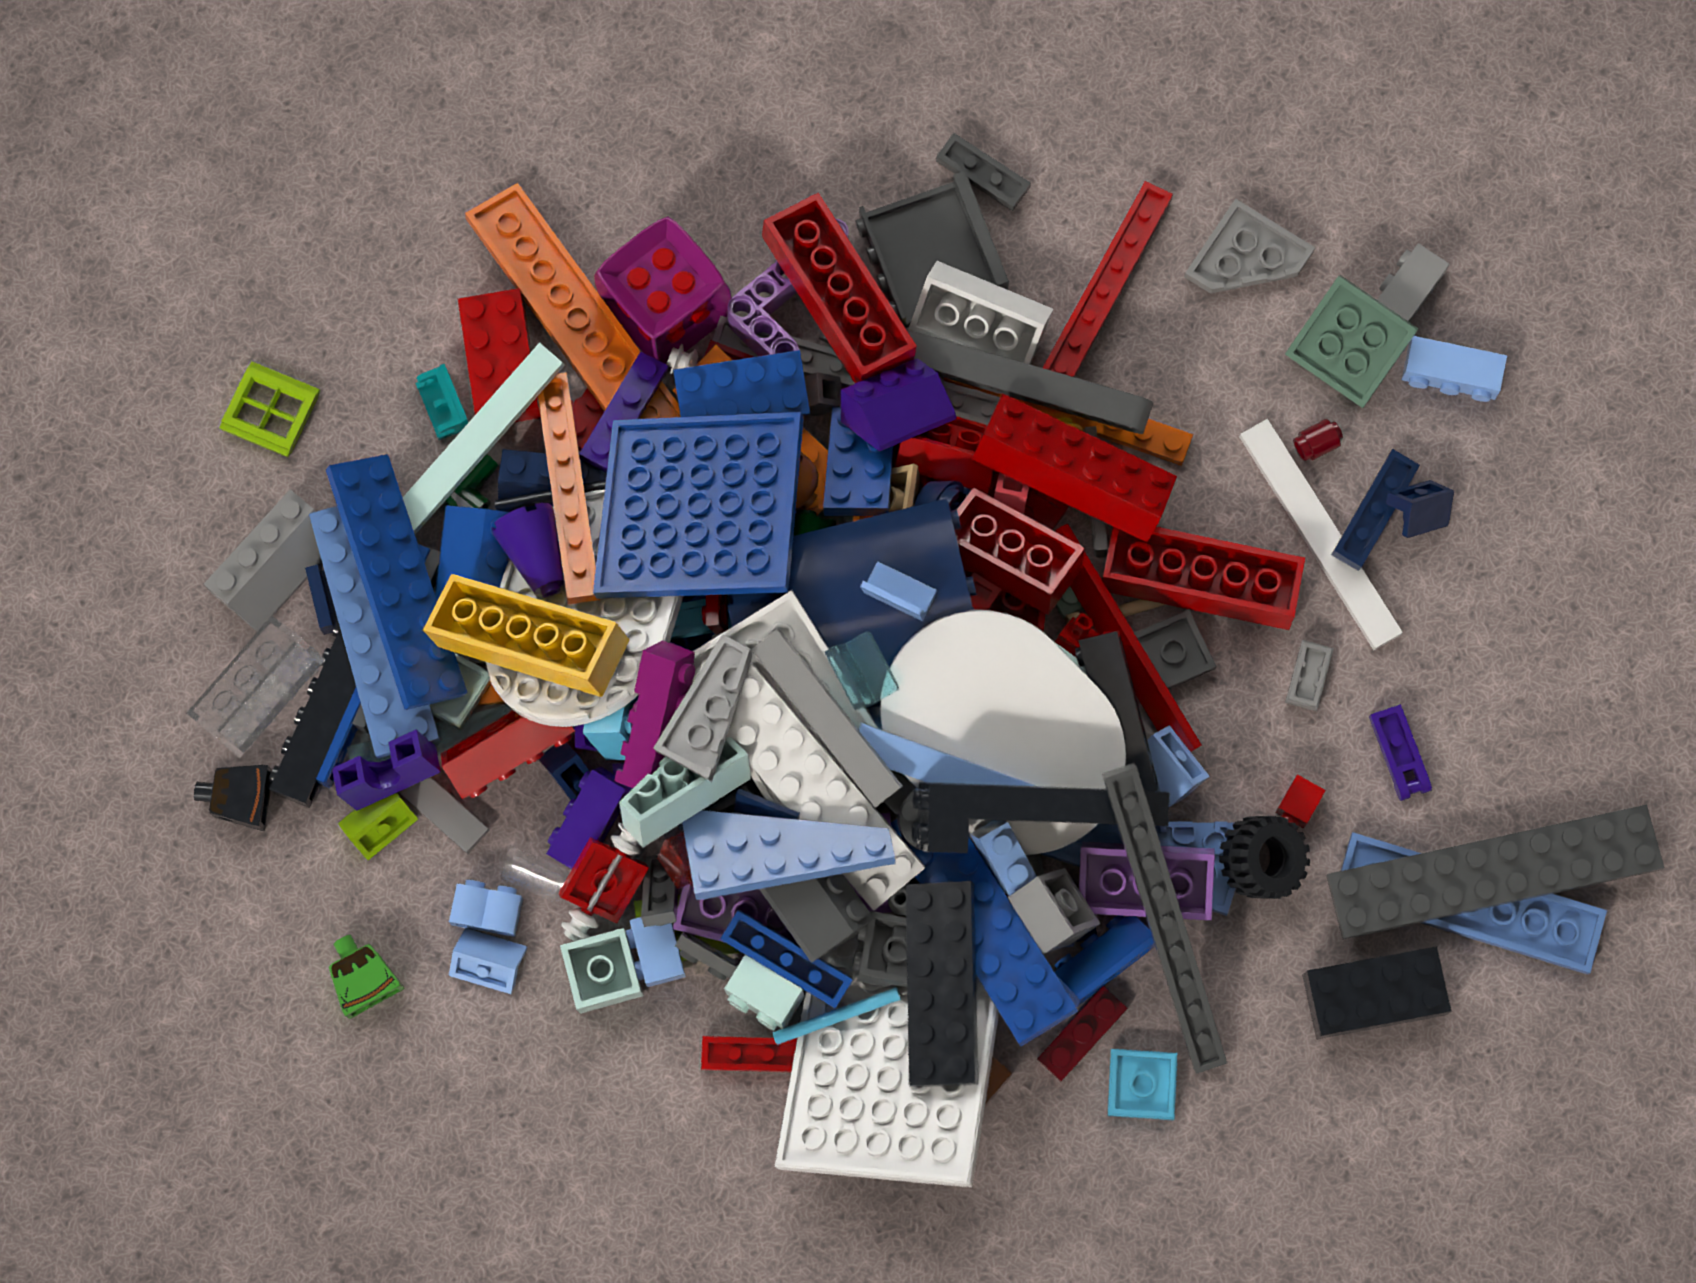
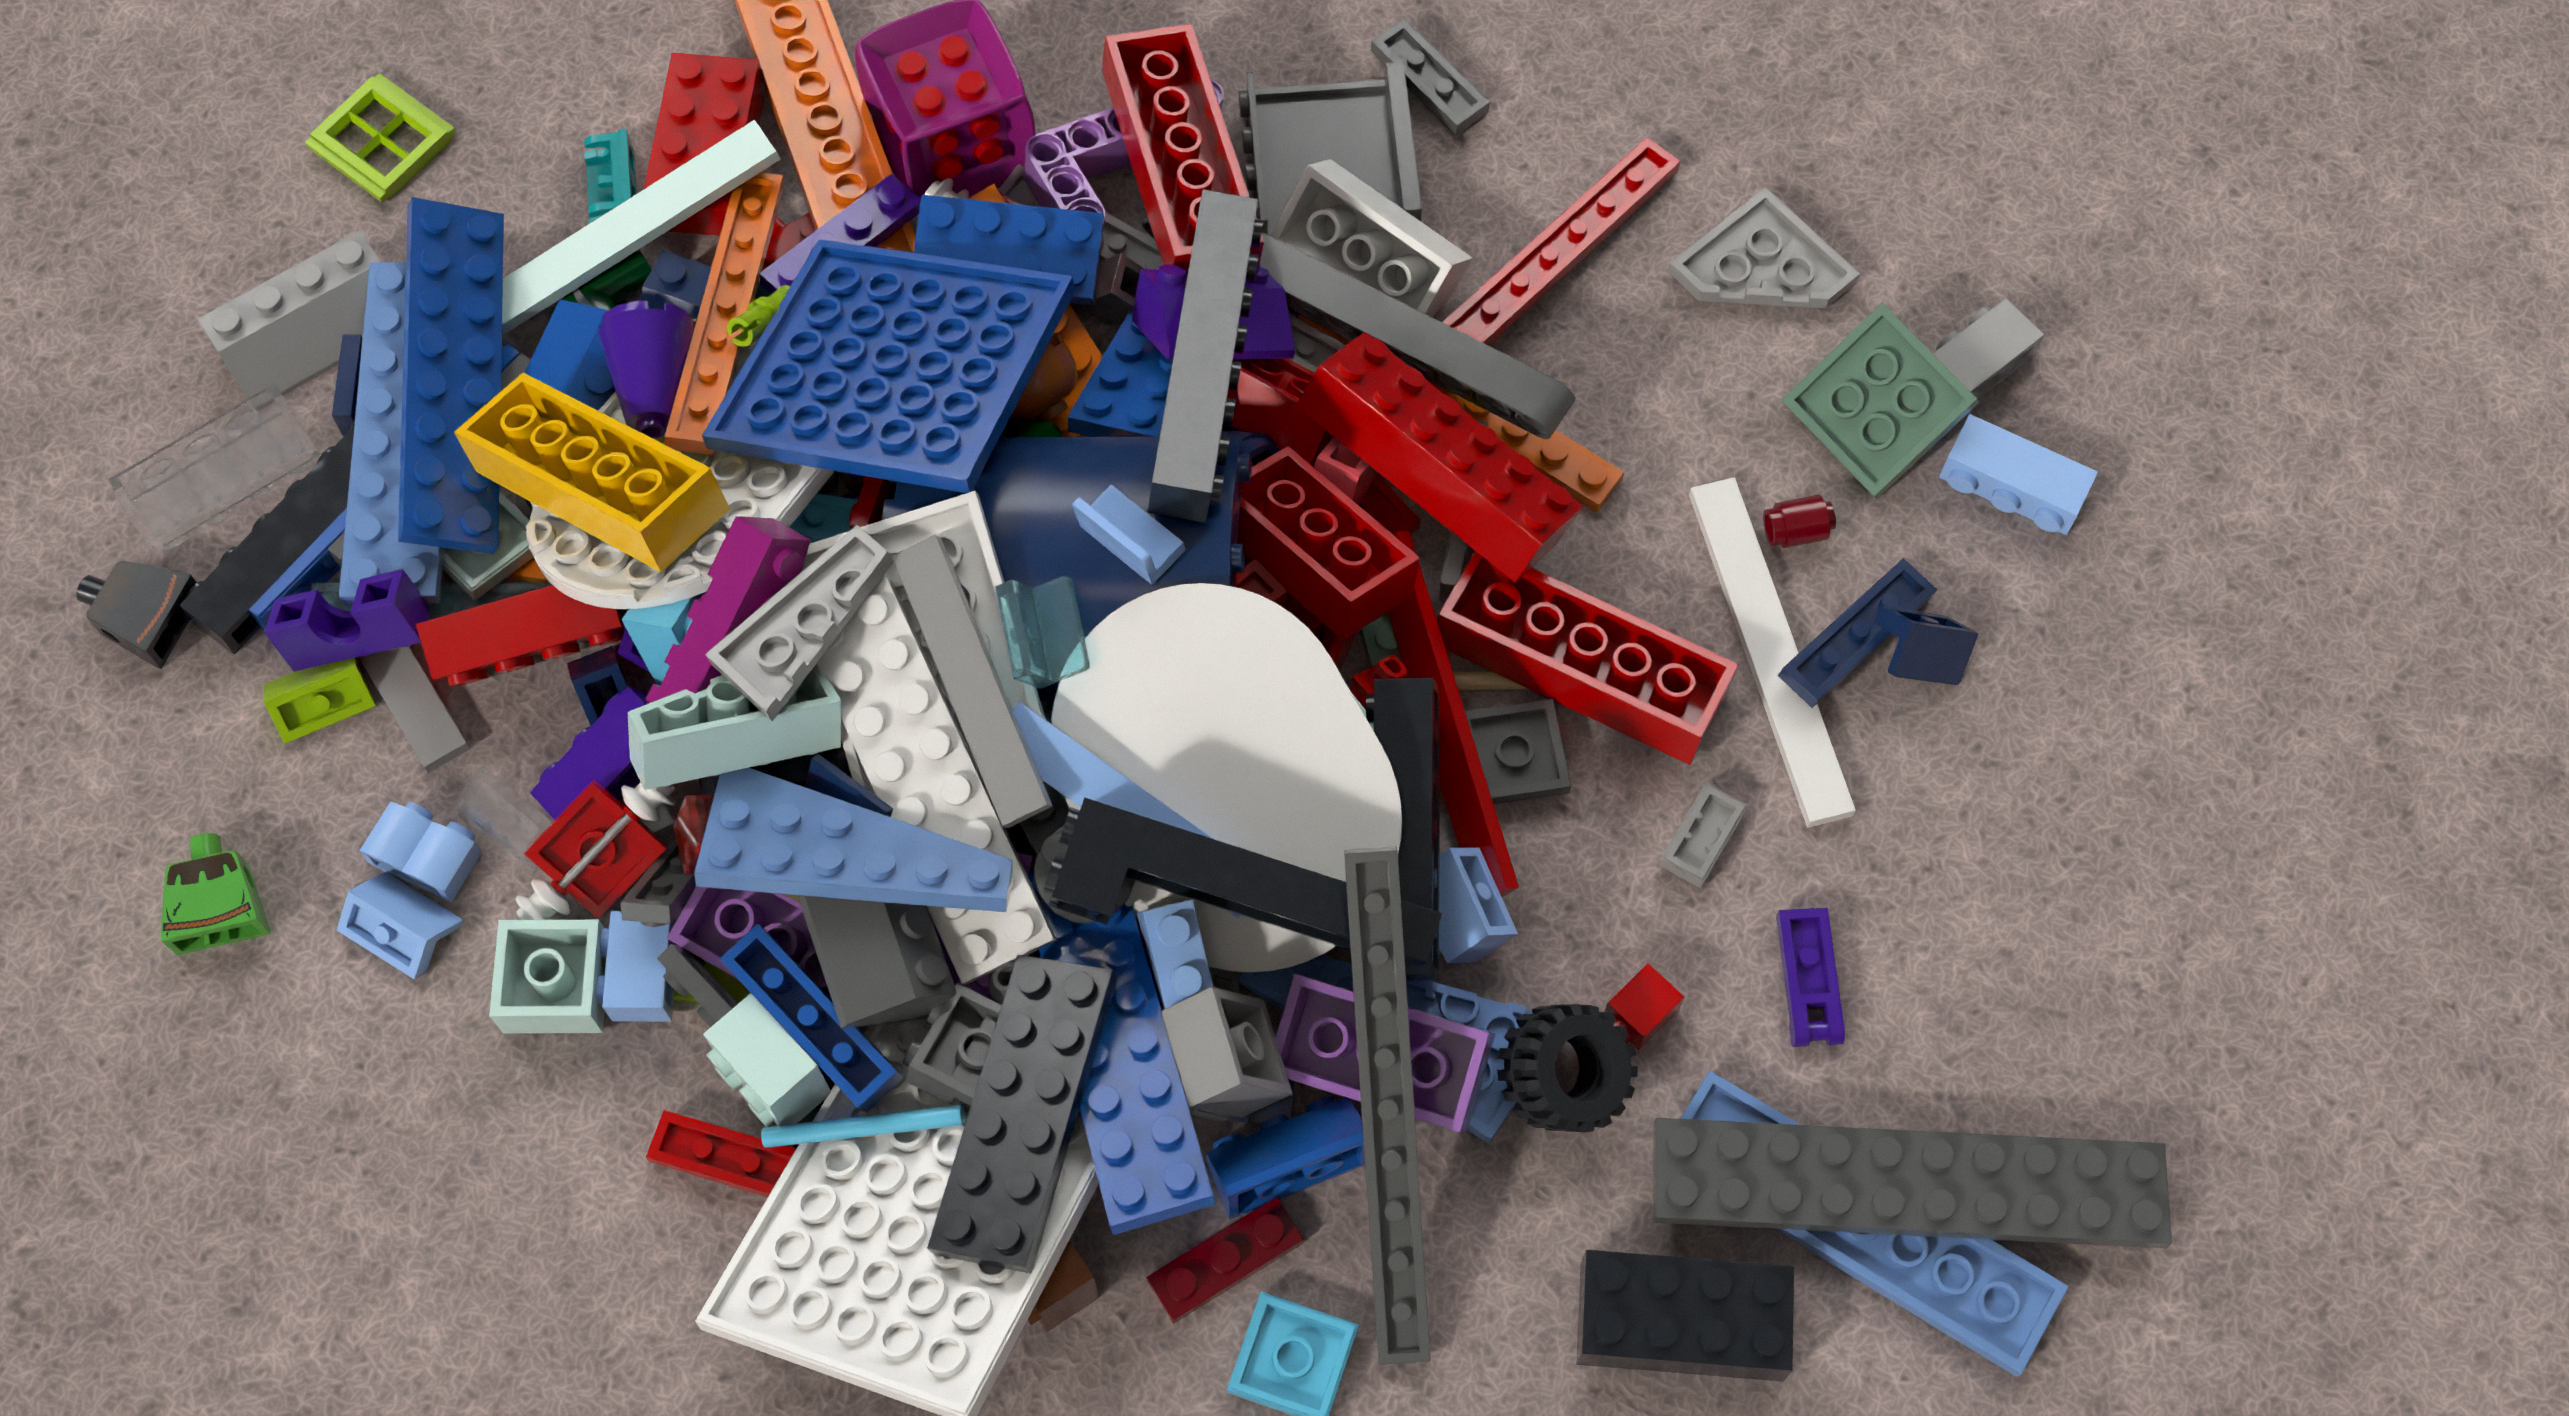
camera: 10 degrees right, 10 degrees down
none -> lime pin [727,285,790,347]
none -> brick [1147,189,1264,523]

